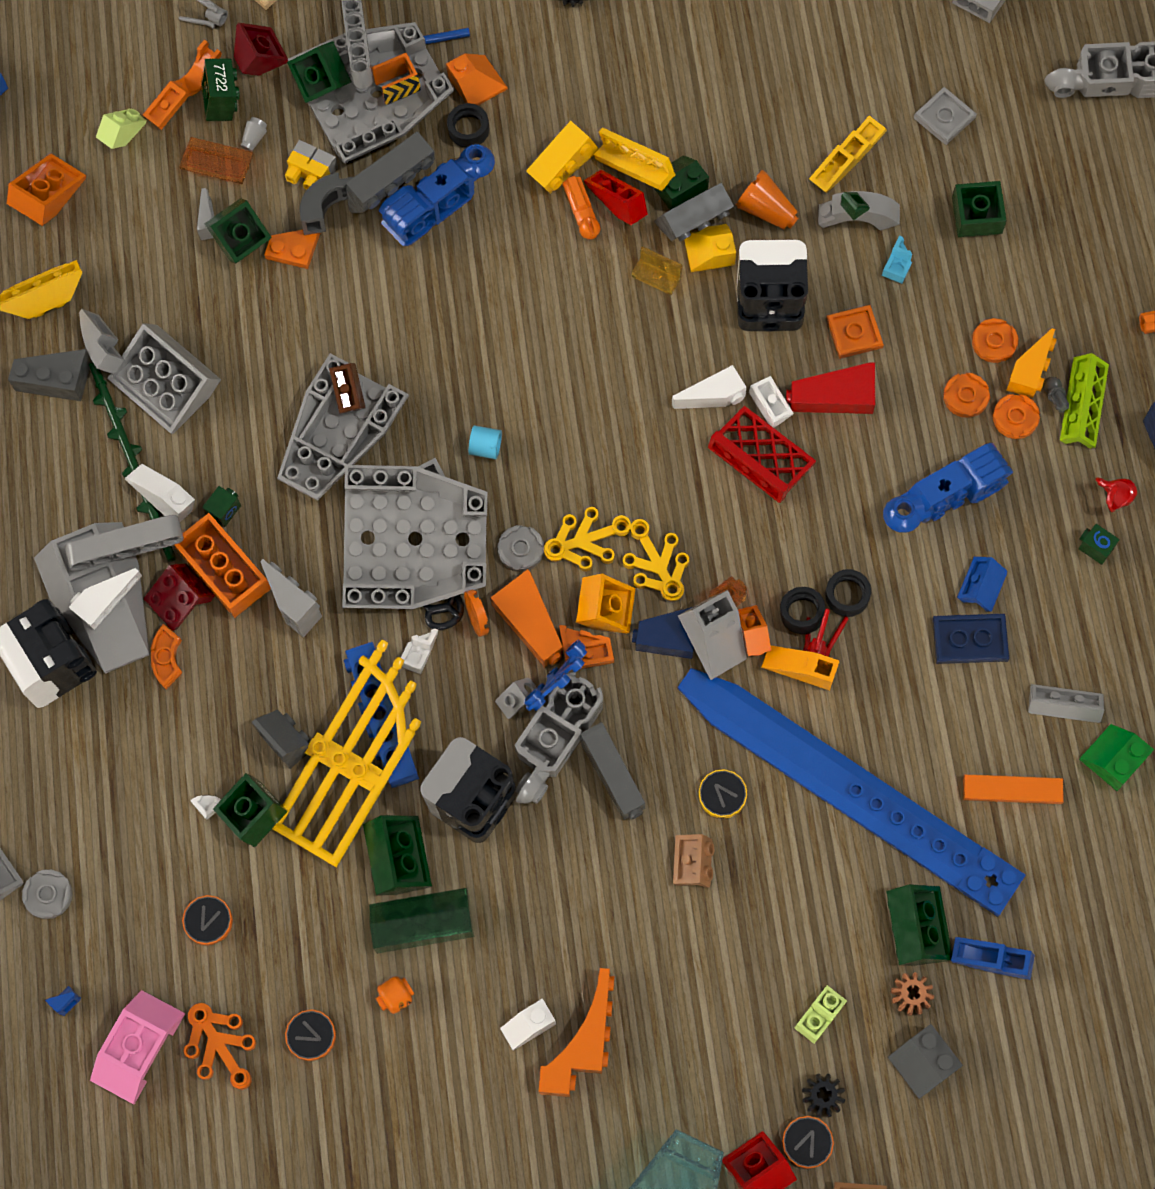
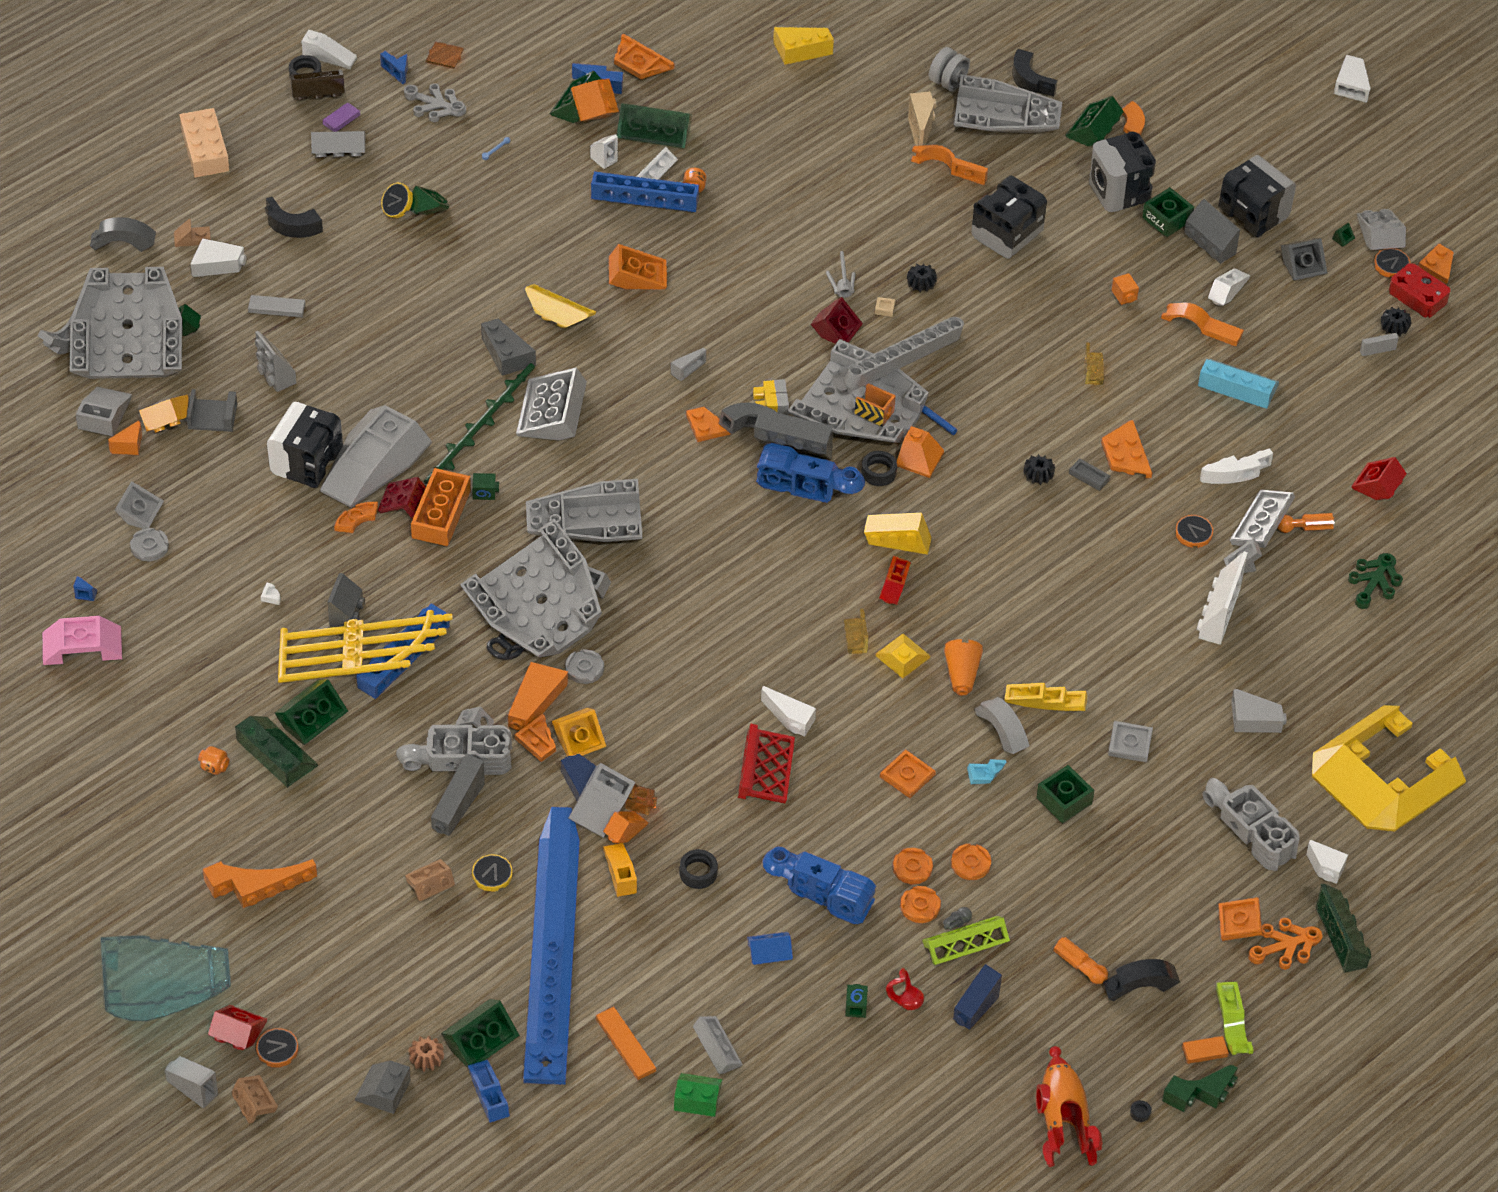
camera: 50 degrees right, 20 degrees down
light grey beam [65,515,184,571] -> none
white slope [69,568,142,630] -> none
light grey slope [79,309,124,374] -> none
yellowish green slope [96,109,147,149] -> none
white slope [125,464,195,522] -> none
orange piece [143,40,222,130] -> none
clear orange piece [179,137,254,184] -> none
black tile [182,895,233,946] -> none
orange plant [184,1003,256,1090] -> none
dark green brick [201,59,240,121] -> none
dark green brick [204,198,272,264] -> none
dark green brick [213,773,288,848] -> none
light grey cone [240,117,267,152] -> none
light grey slope [260,559,322,638] -> none
black tile [285,1010,336,1061] -> none
dark green slope [287,41,352,103] -> none
reddish brown slope [329,363,366,414] -> none
white slope [401,629,438,674] -> none
black piece [420,737,517,843] -> none
orange tile [464,589,489,637] -> none
medium azure piece [468,426,502,459] -> none
white slope [500,999,556,1051] -> none
blue plant [523,639,587,711] -> none
yellow plant [544,507,631,572] -> none
orange piece [562,176,601,240] -> none
yellow fence [594,127,676,191] -> none
yellow plant [623,519,689,601] -> none
dark green slope [653,155,709,210] -> none
dark grey slope [654,182,734,242] -> none
black piece [737,240,808,332] -> none
white slope [749,376,794,428] -> none
black tyre [780,587,825,634] -> none
red slope [786,362,875,414] -> none
yellowish green slope [795,985,847,1044] -> none
black gear [802,1074,845,1118] -> none
red plant [803,608,848,657] -> none
dark green slope [840,192,870,220] -> none
dark blue tile [933,614,1009,664] -> none
light orange slope [1006,328,1057,398] -> none

